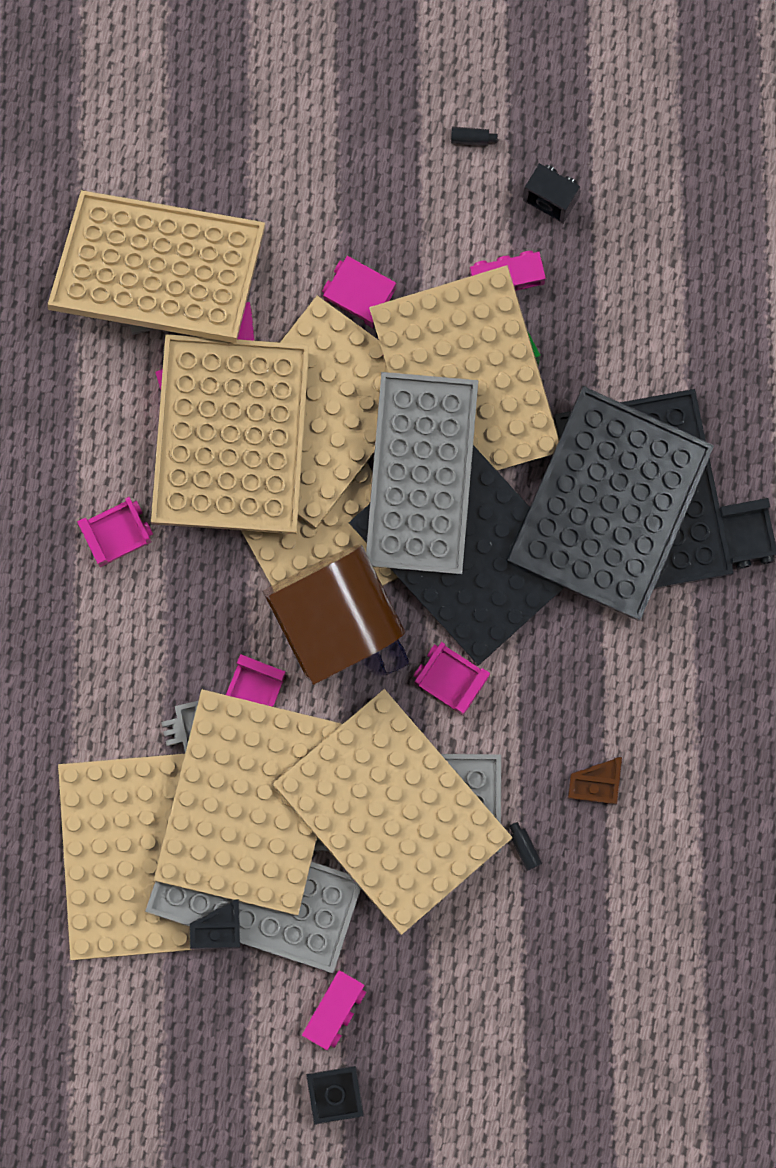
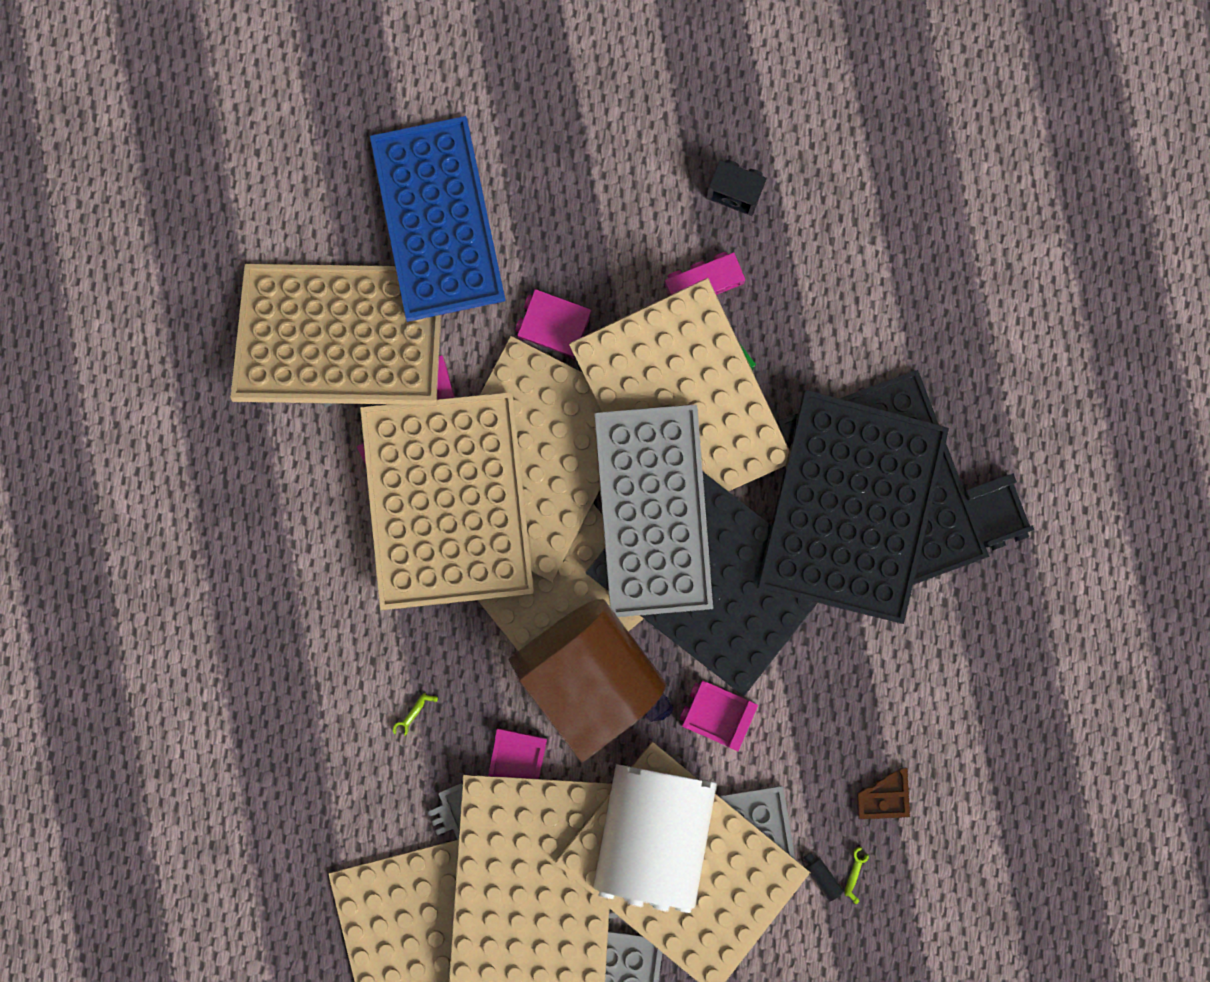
camera: 15 degrees left, 5 degrees up
dark pink panel [77,497,153,567] -> none
black cylinder [451,126,498,146] -> none
none -> blue plate [370,116,506,322]
none -> lime piece [393,693,438,736]
none -> white cylinder [593,764,717,913]
none -> lime piece [844,846,869,904]

